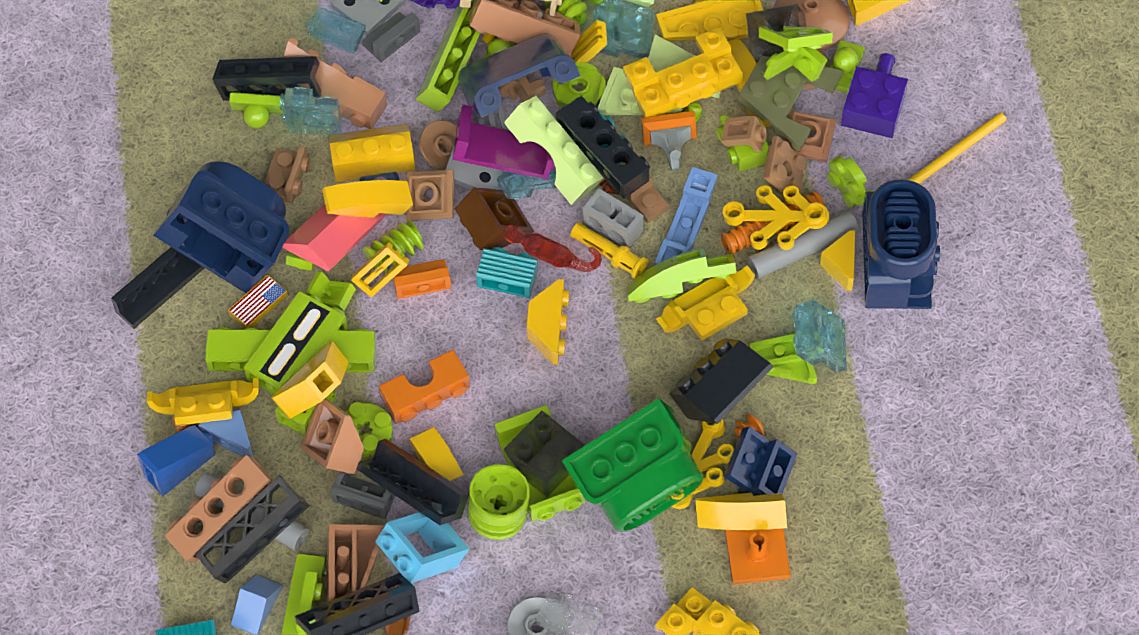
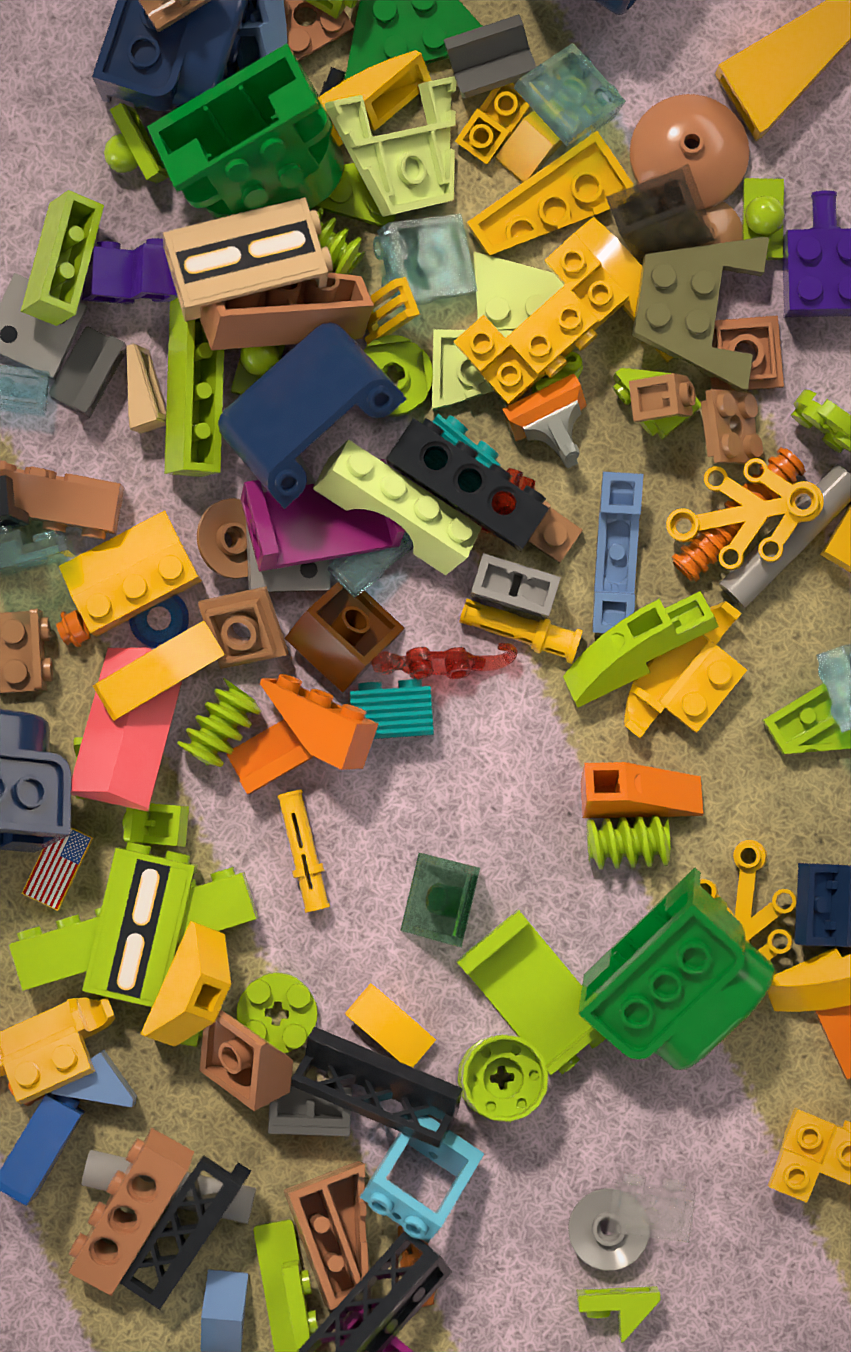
camera: 20 degrees left, 25 degrees up
yellow tile [351,242,409,297] -> none
orange arch [379,350,470,424] -> none
clear smoke slope [504,410,585,497] -> none
yellow slope [527,279,569,365] -> none
black slope [670,338,773,424] -> none
orange wheel [734,414,764,438] -> none
lime wing [759,26,833,52] -> none
lime bracket [763,47,828,82] -> none
none -> orange plate [56,609,91,647]
none -> tan slope [127,343,166,433]
none -> orange slope [260,674,378,770]
none -> yellow pin [277,789,330,913]
none -> clear green slope [400,852,480,947]
none -> orange slope [580,762,704,818]
none -> lime piece [586,815,671,870]

